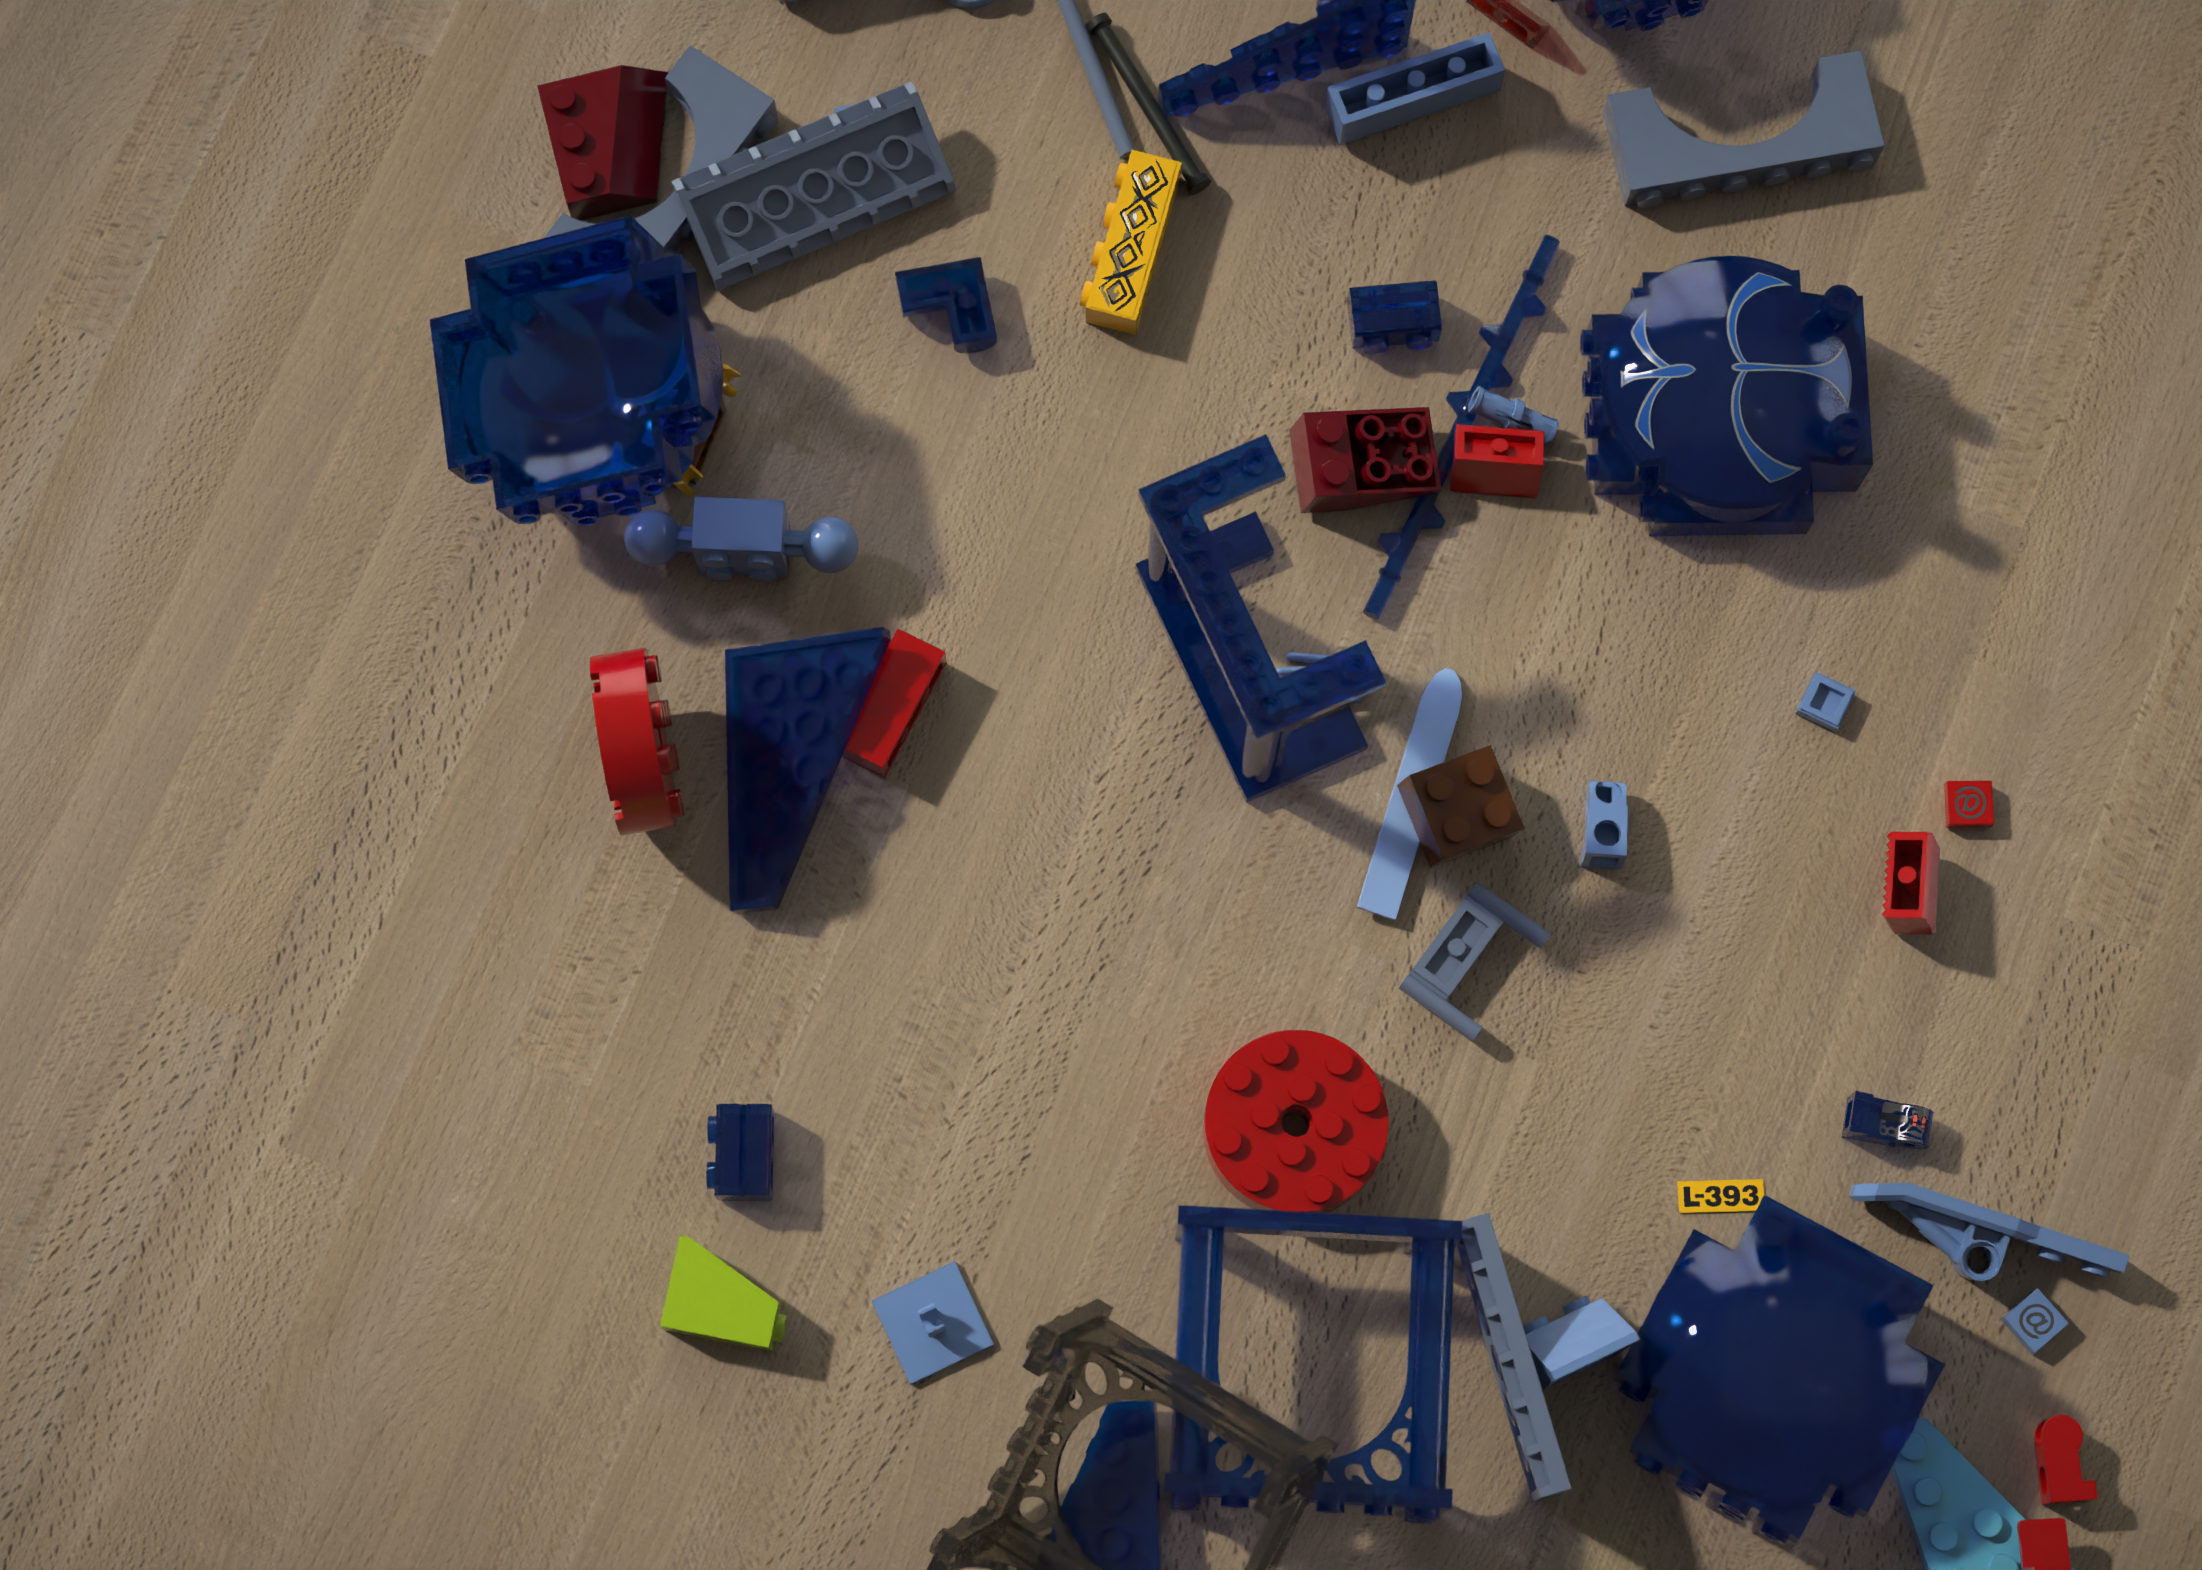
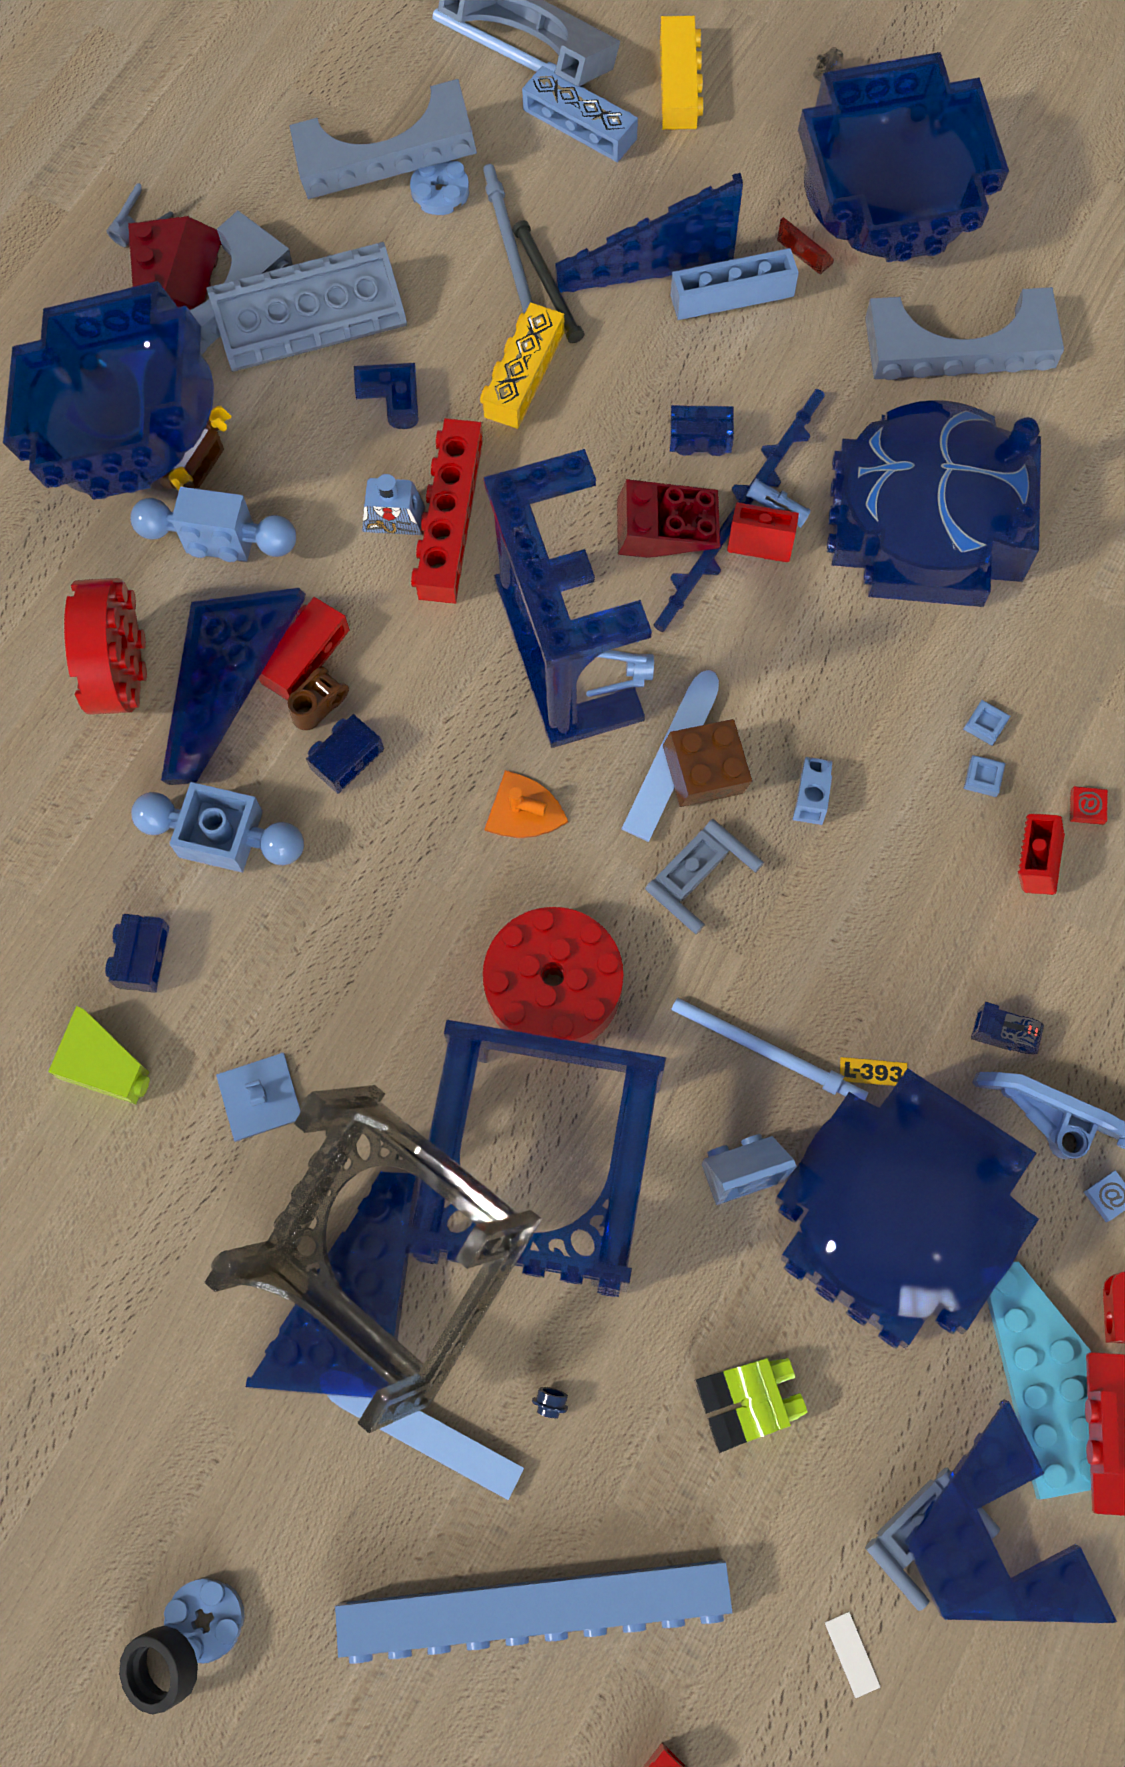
camera: 10 degrees right, 5 degrees down
sand blue ladder [1453,1213,1571,1503] -> none
none -> sand blue plant [106,183,174,247]
none -> medium blue brick [131,782,304,873]
none -> reddish brown piece [287,666,349,730]
none -> clear blue brick [306,714,384,794]
none -> medium blue torso [362,474,425,535]
none -> red brick [411,418,483,604]
none -> orange shield [484,770,568,838]
none -> light blue bar [671,998,869,1105]
none -> medium blue tile [964,755,1005,797]

